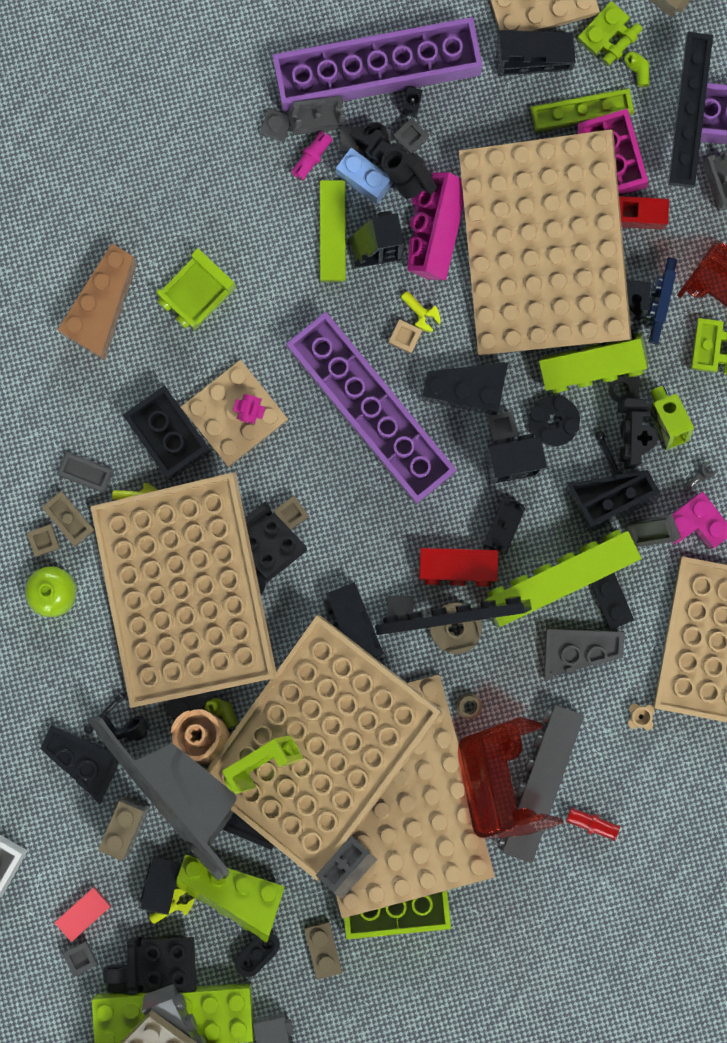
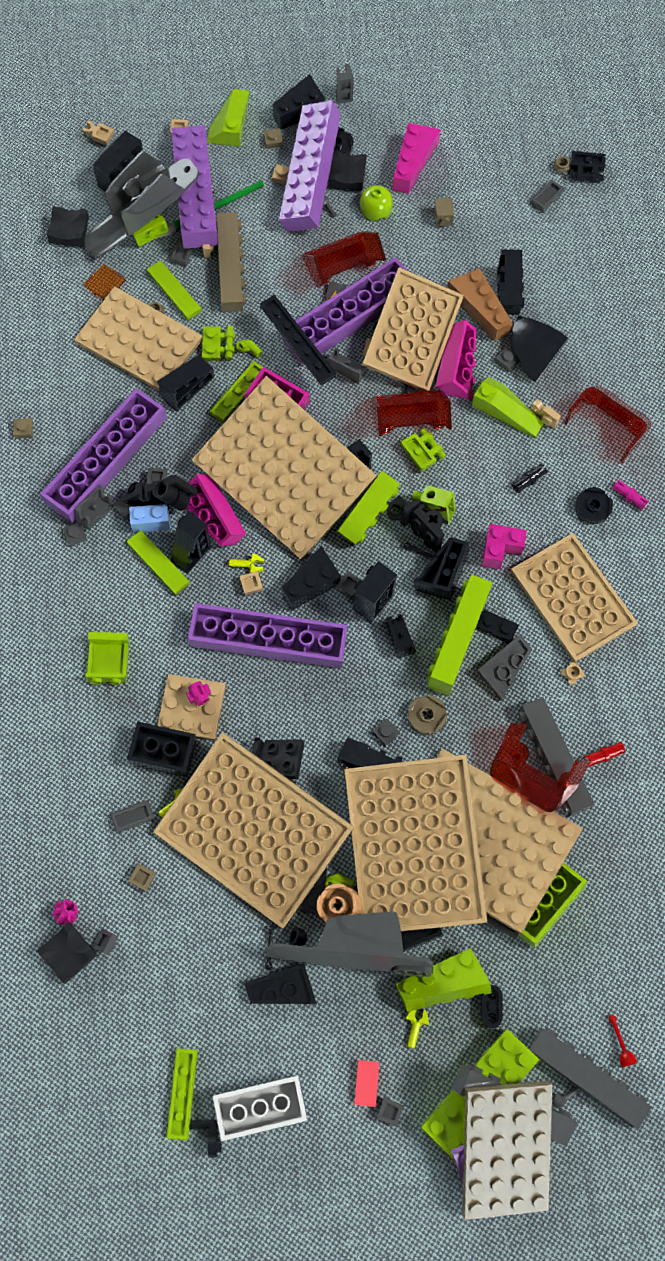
camera: 45 degrees left, 15 degrees down
lime cylinder [25,567,77,617] -> none
dark tan plate [41,491,95,547] -> none
medium nougat wedge [57,244,137,361] -> none
dark tan brick [98,796,151,861] -> none
black plate [103,935,197,994] -> none
black hinge [138,857,181,915] -> none
lime panel [222,735,304,794] -> none
dark tan plate [273,496,309,530] -> none
dark pink pin [291,131,333,181] -> none
dark tan plate [304,921,342,980] -> none
dark grey hinge [316,836,378,899] -> none
black plate [375,596,532,635] -> none
black piece [402,87,423,118] -> none
red brick [419,548,498,587] -> none
dark tan plate [456,693,482,719] -> none
black plate [528,395,580,447] -> none
red brick [619,196,669,230] -> none
dark grey tile [626,514,681,547] -> none
dark blue plate [645,257,678,345] -> none
dark grey hand [683,462,717,492] -> none

